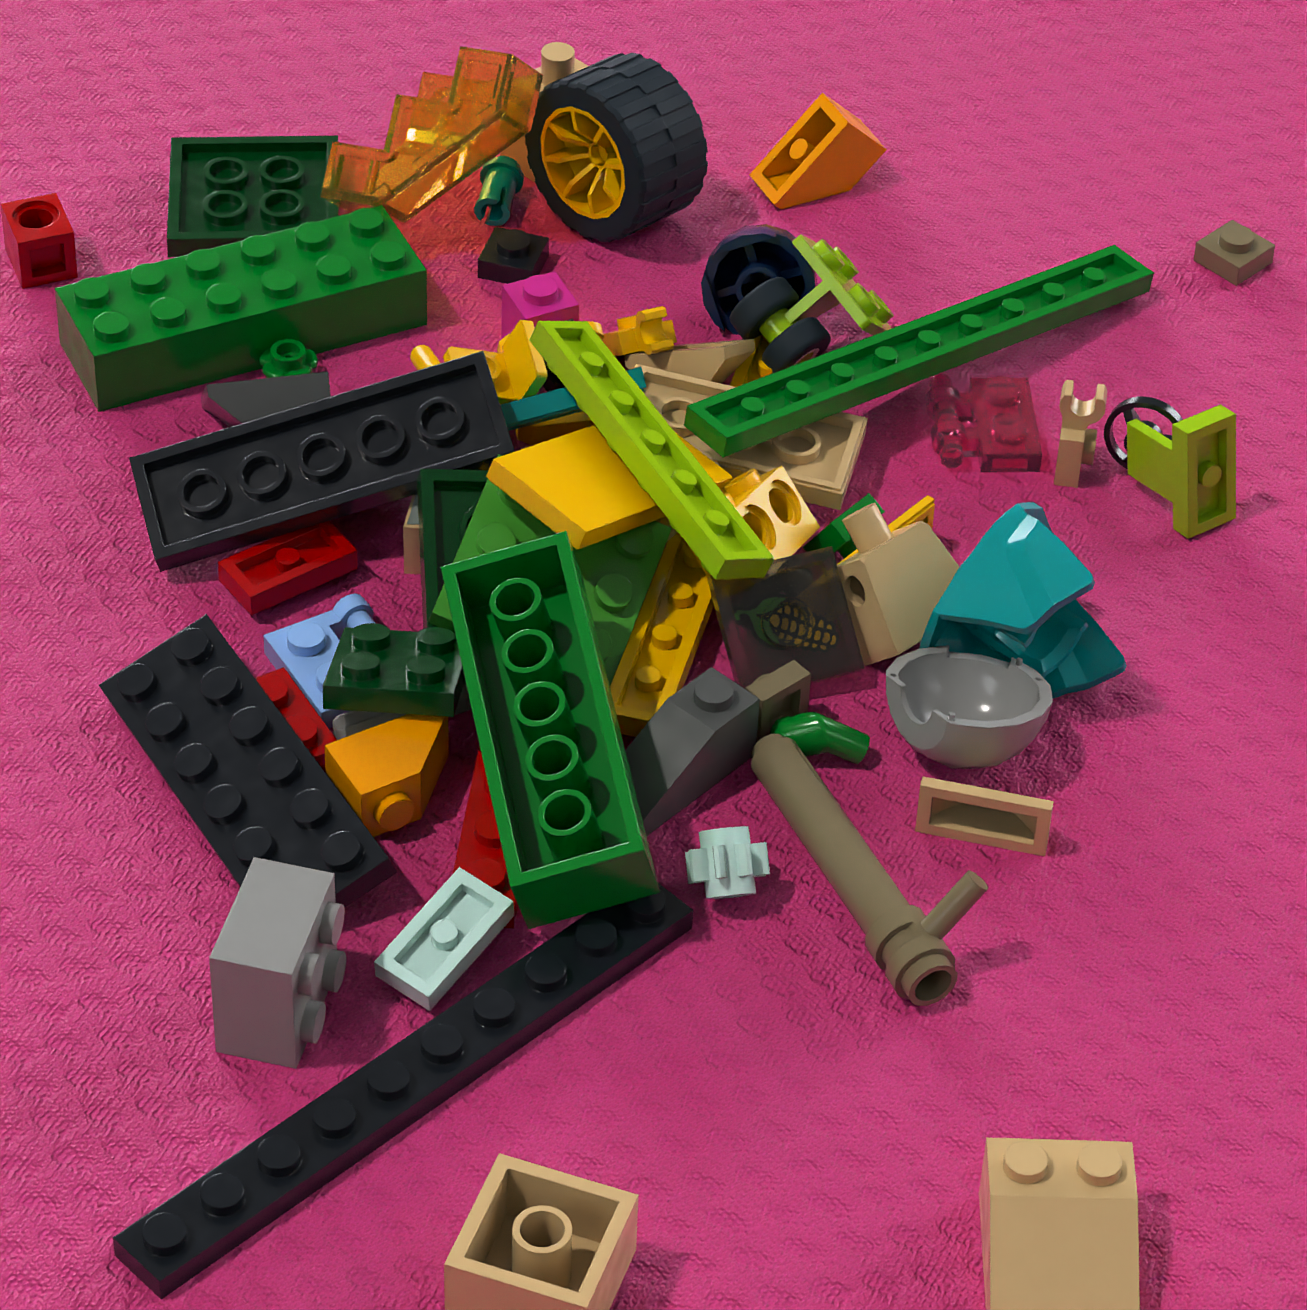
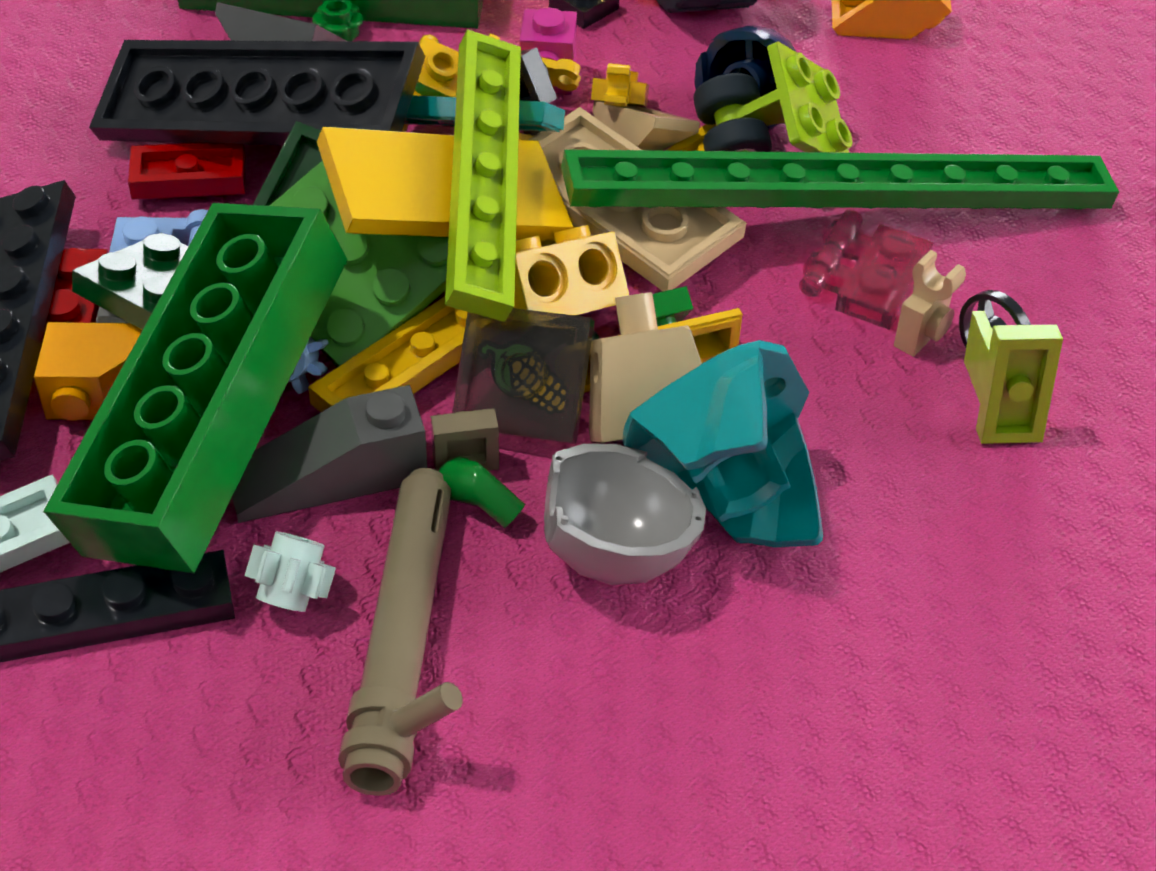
camera: 30 degrees right, 5 degrees up
tan slope [915,776,1054,857] -> none

